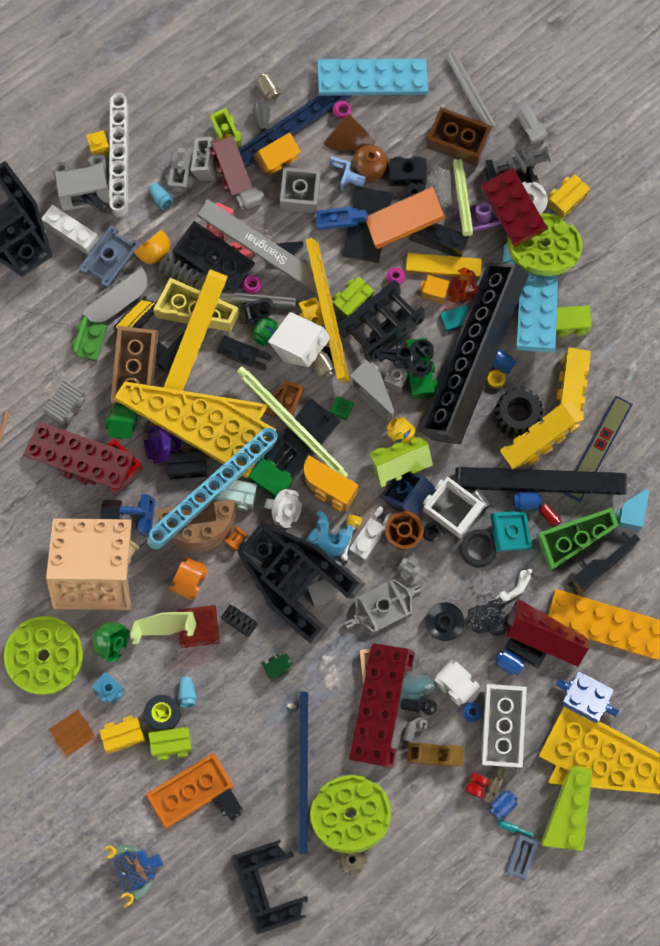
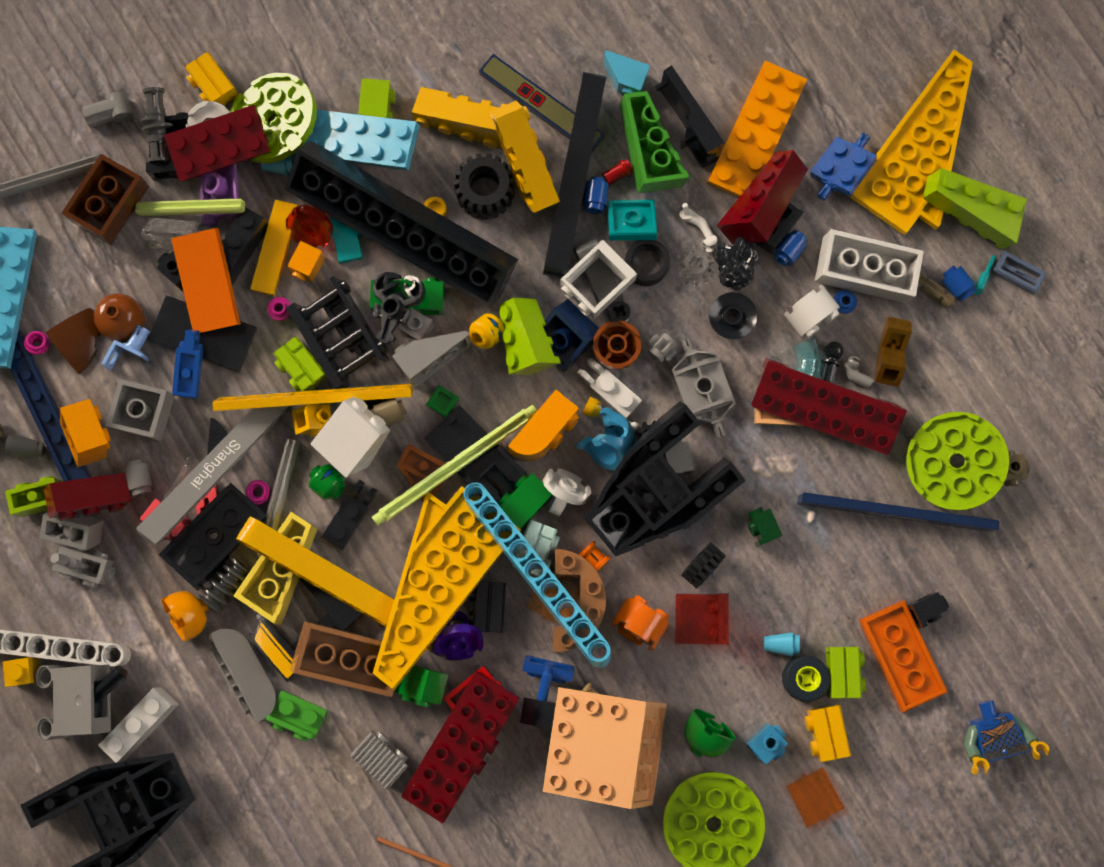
camera: 85 degrees left, 5 degrees up
sand blue piece [79,225,140,288] -> none
yellowish green piece [131,612,196,645] -> none
medium azure cone [148,183,173,210] -> none
black wedge [231,840,308,935] -> none
black piece [237,298,275,324] -> none
black brick [389,156,427,186] -> none
red wheel [464,772,490,799] -> none
blue brick [492,349,516,374] -> none

